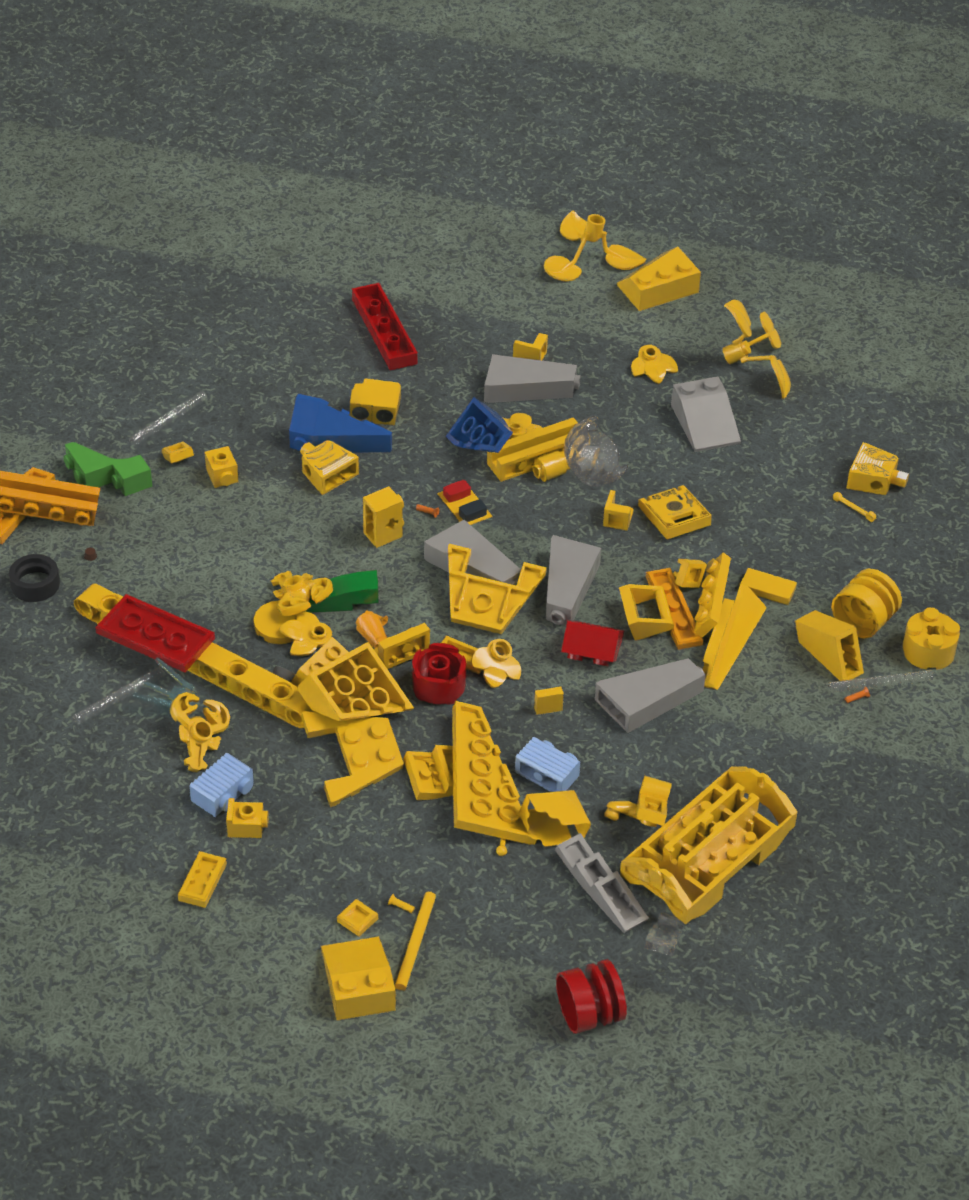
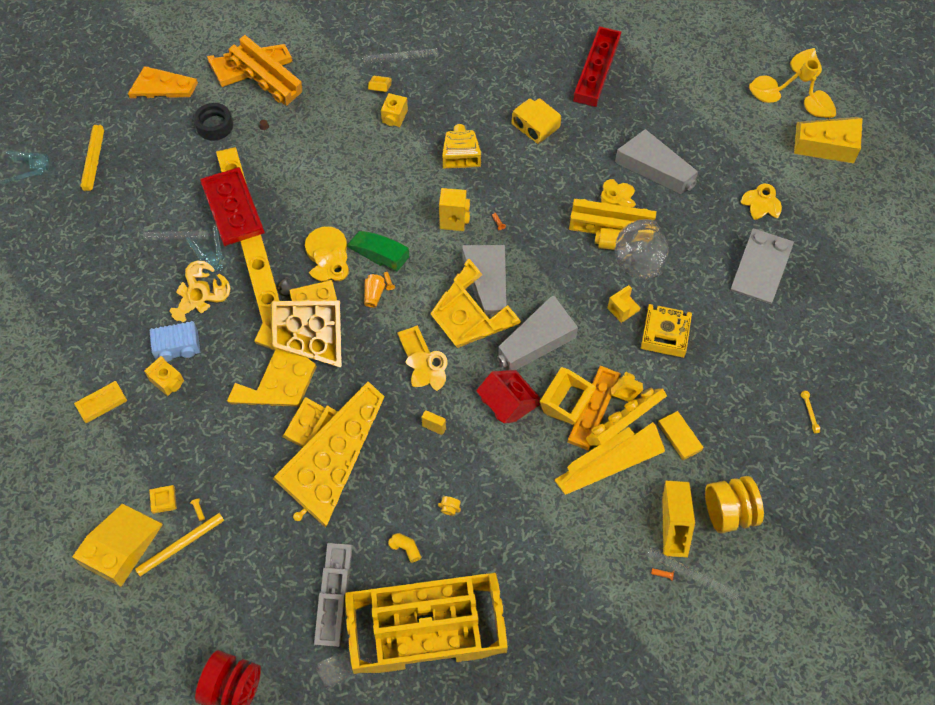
camera: 40 degrees right, 15 degrees up
bright green arch [63,442,152,496] -> none
yellow animal [271,571,333,616] -> none
blue wedge [289,394,392,453] -> none
yellow bracket [374,623,430,669] -> none
red brick [412,643,466,705] -> none
piece [437,480,493,525] -> none
blue wedge [446,397,513,453] -> none
yellow panel [513,333,548,361] -> none
light blue brick [515,737,580,792] -> none
yellow piece [518,790,591,846] -> none
light grey slope [595,658,706,733] -> none
yellow plate [636,776,672,827] -> none
yellow plant [723,300,791,399] -> none
yellow torso [846,442,909,495] -> none
yellow brick [903,607,960,670] -> none
none -> yellow plate [438,496,461,516]

